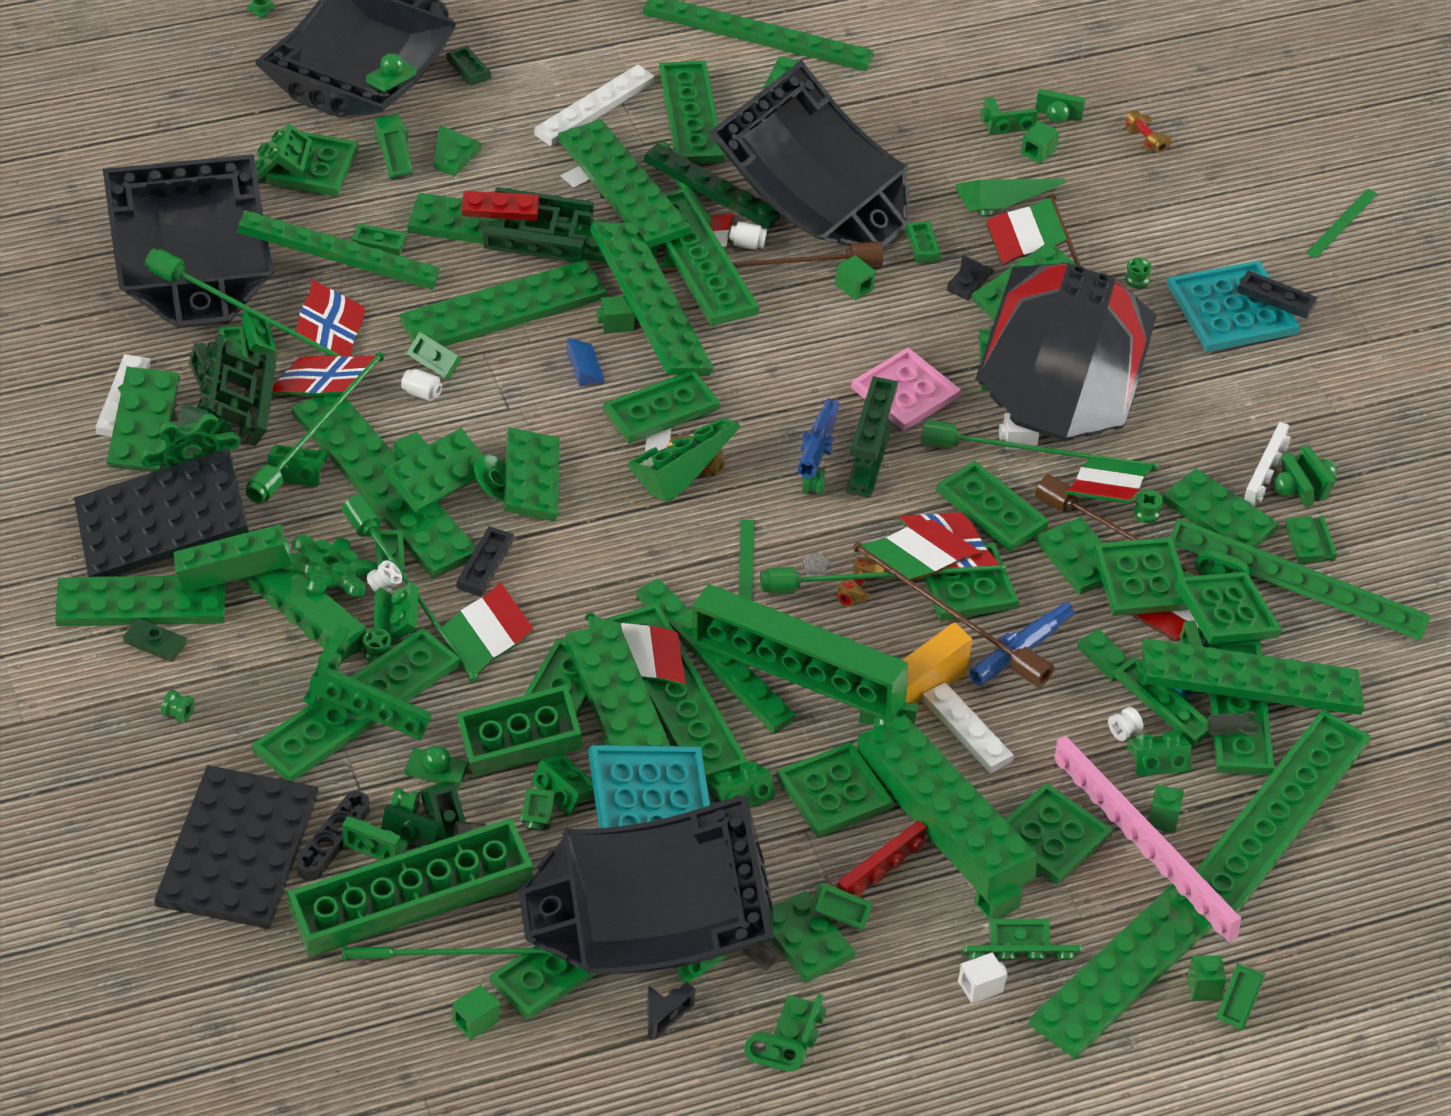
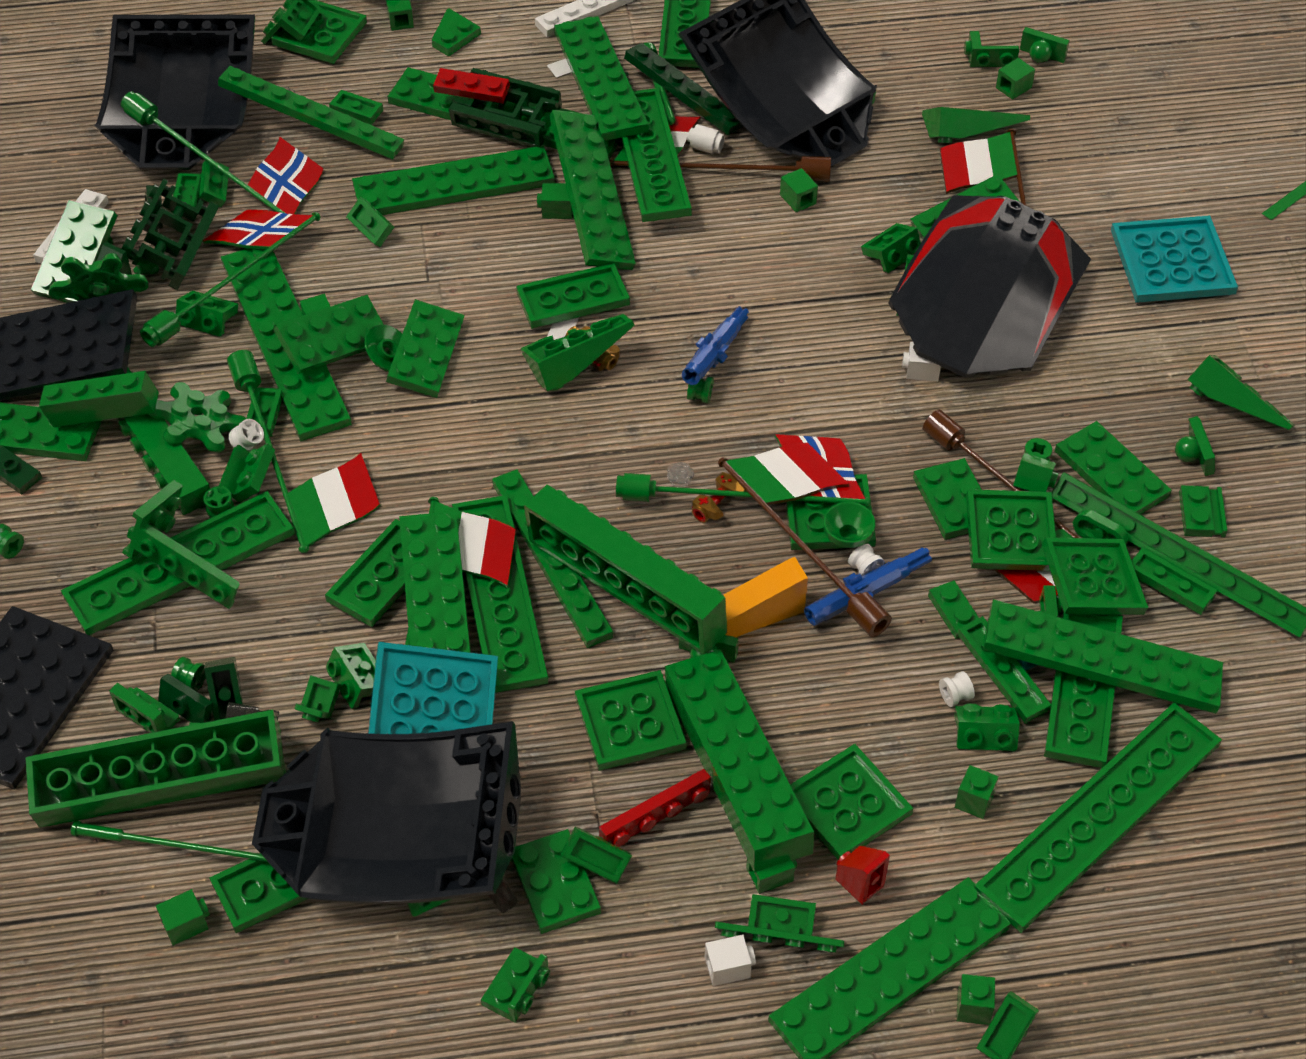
camera: 15 degrees right, 5 degrees up
black beam [297,791,370,880] -> none
green tile [378,125,414,179] -> none
white brick [401,369,442,401] -> none
green tile [405,746,468,789] -> none
black plate [456,526,514,597] -> none
green brick [456,684,584,778] -> none
blue slope [567,338,605,386] -> none
black slope [647,982,696,1041] -> none
green bracket [706,762,775,807] -> none
green sticker [739,519,754,600] -> none
green plate [744,1031,806,1071] -> none
dark green fence [846,376,898,498] -> none
bright pink plate [851,348,961,431] -> none
green plate [905,221,941,263] -> none
flag [921,419,1159,503] -> none
white plate [922,682,1014,774] -> none
green plate [936,460,1049,552] -> none
black slope [947,255,993,301] -> none
bright pink plate [1055,736,1241,942] -> none
pearl gold piece [1125,110,1172,153] -> none
green wheel [1125,257,1152,289] -> none
clear smoke bar [1207,711,1259,736] -> none
black plate [1237,270,1318,319] -> none
white plate [1244,422,1291,506] -> none
green tile [1296,445,1337,501] -> none
none -> green piece [823,502,875,548]
none -> red slope [835,846,890,905]
none -> white wheel [848,544,884,576]
none -> green bracket [861,223,921,273]
none -> green brick [1013,453,1059,492]
none -> green plate [1132,548,1218,615]
none -> green wedge [1187,355,1295,430]

